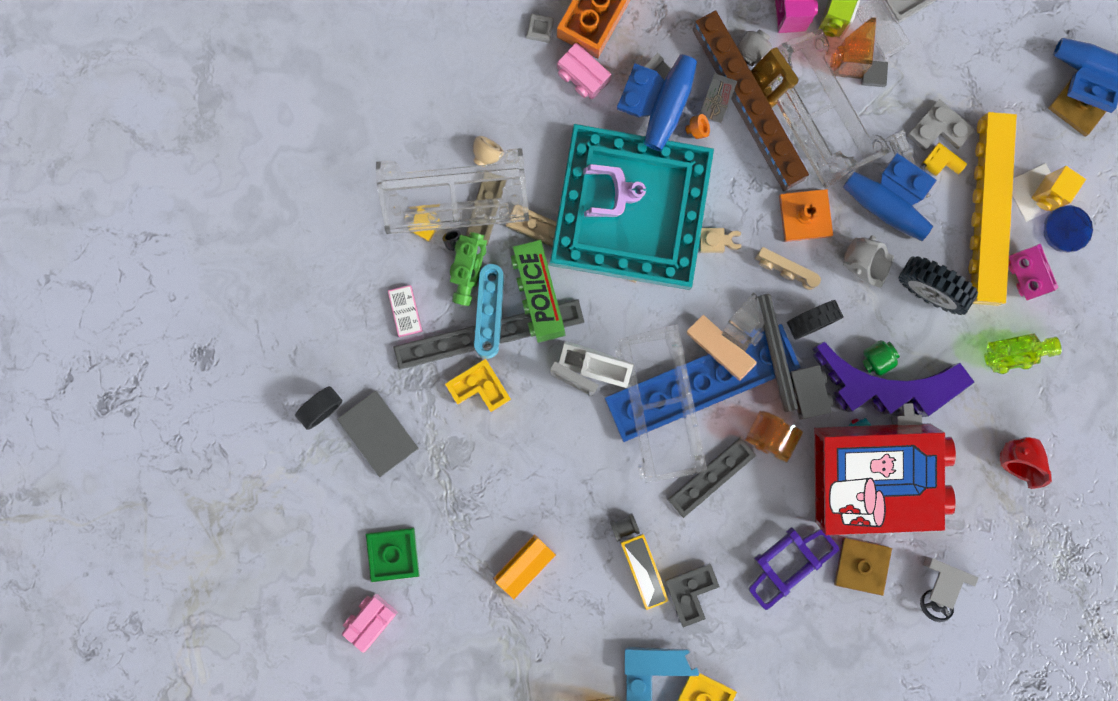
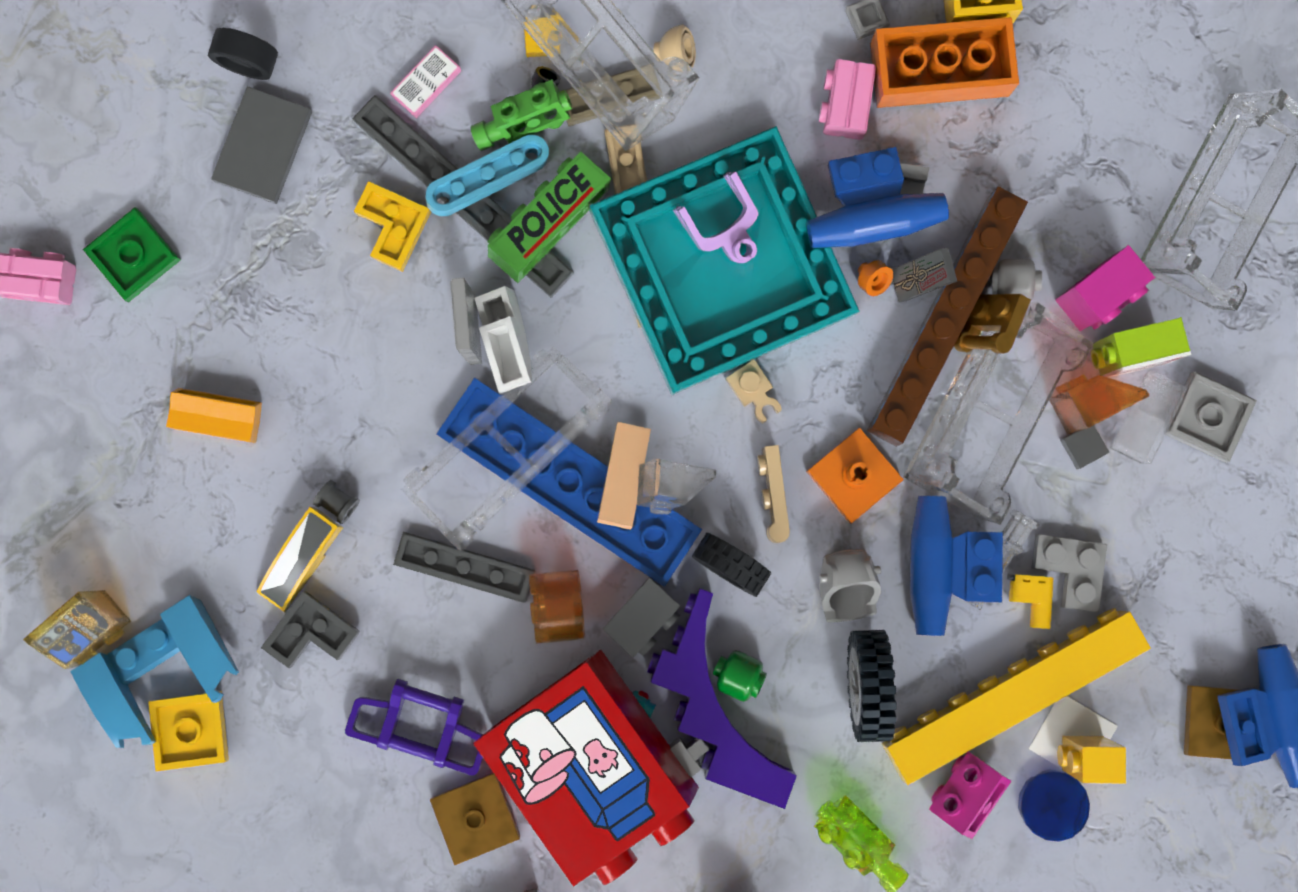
camera: 55 degrees right, 0 degrees up
dark grey axle [757,294,797,412] -> none

